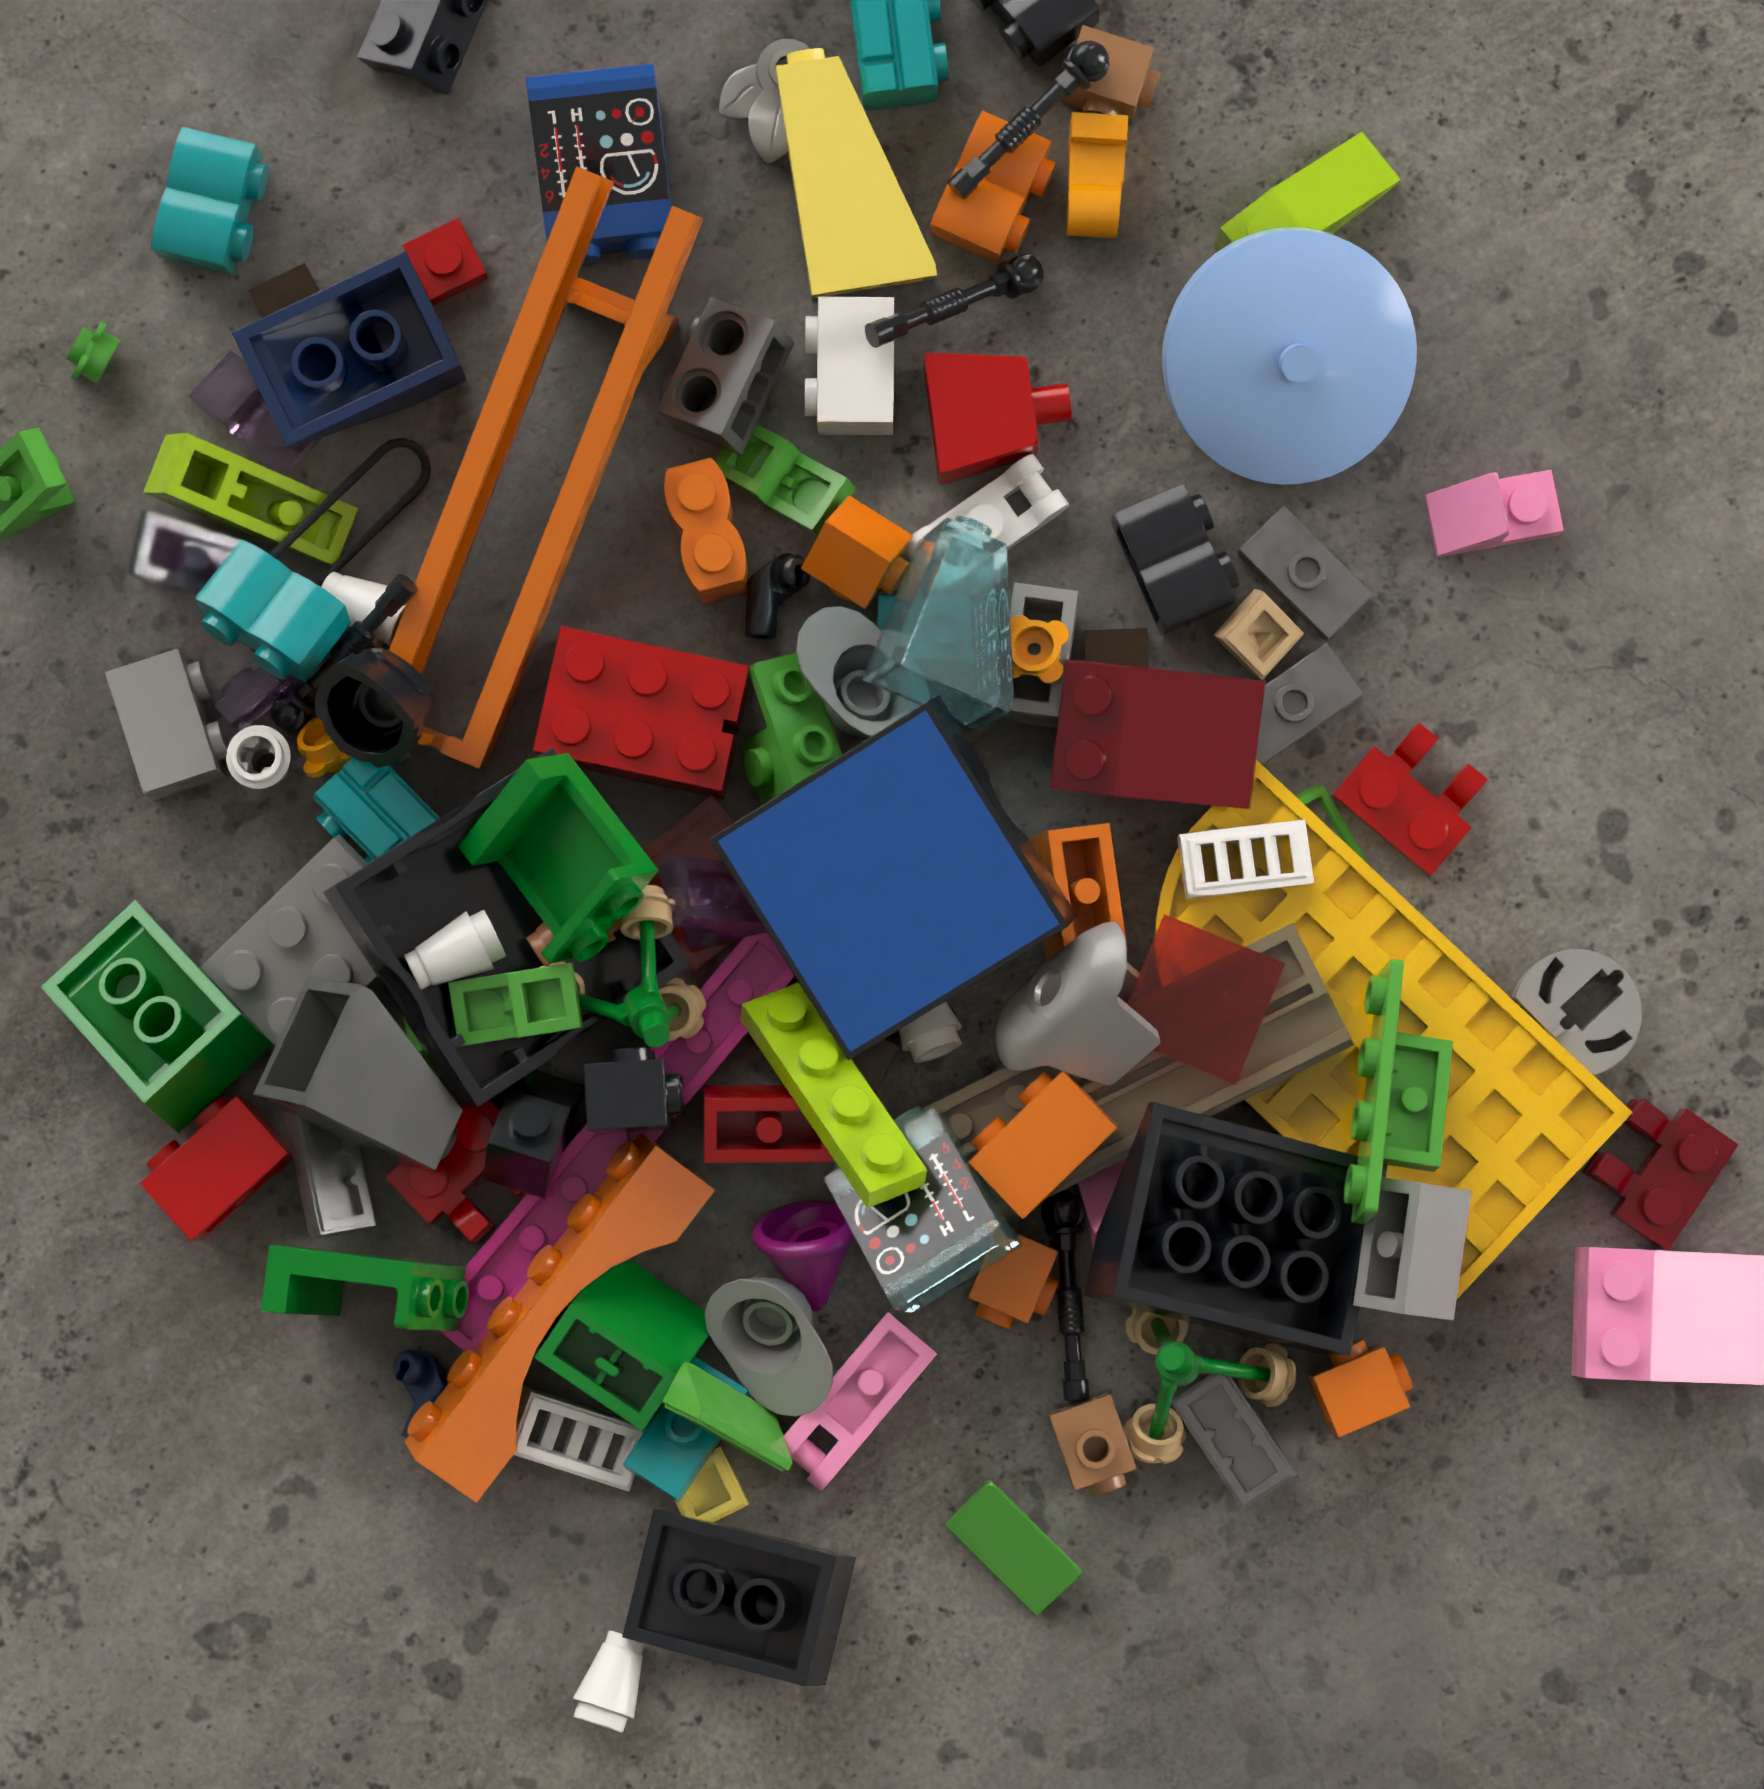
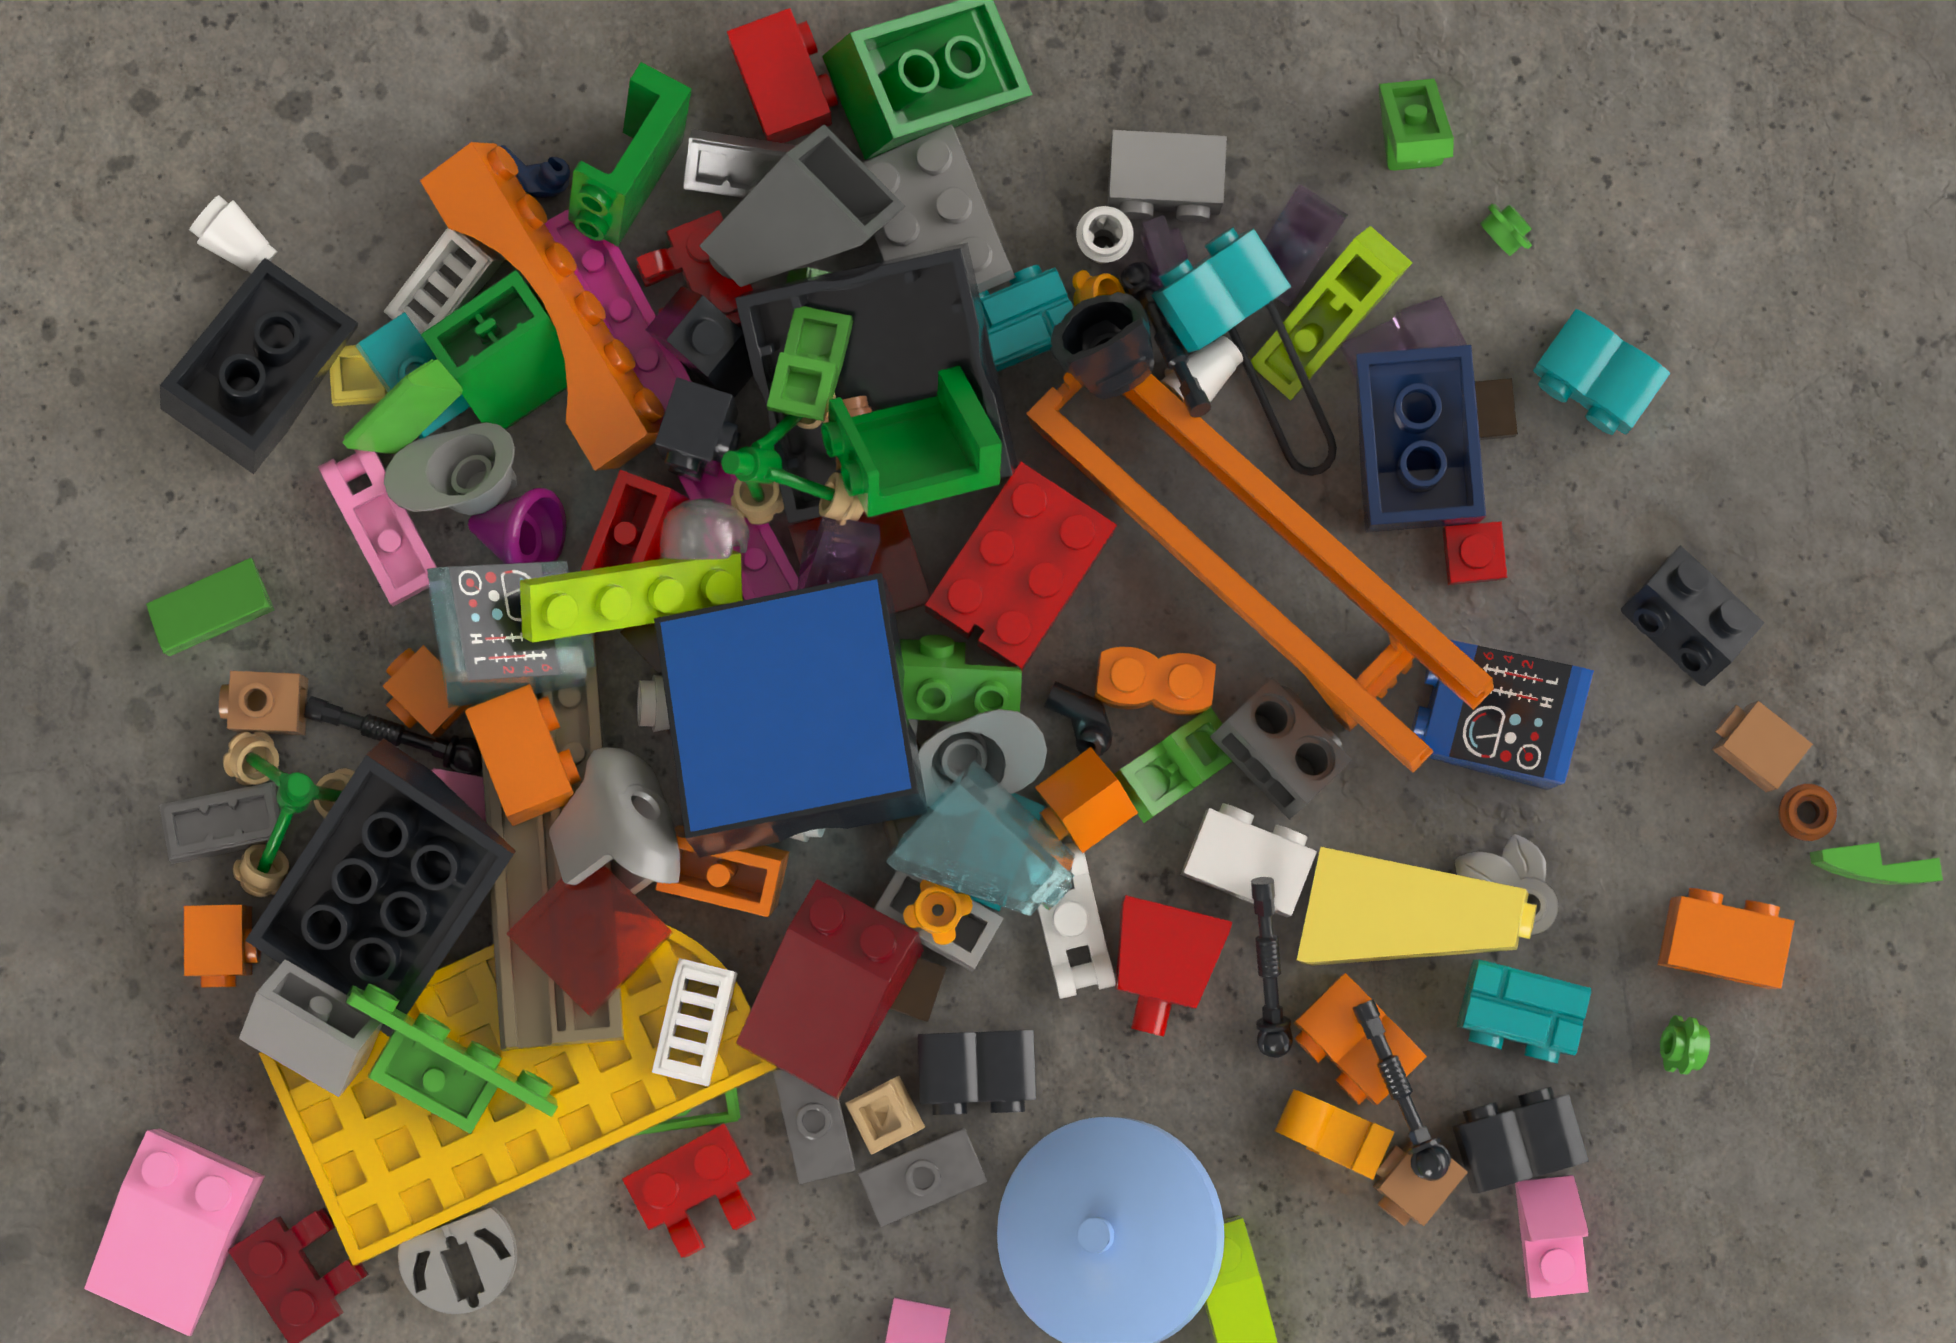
camera: 105 degrees right, 0 degrees up
white cone [404,910,506,990] -> none
none -> clear hair [660,498,750,560]

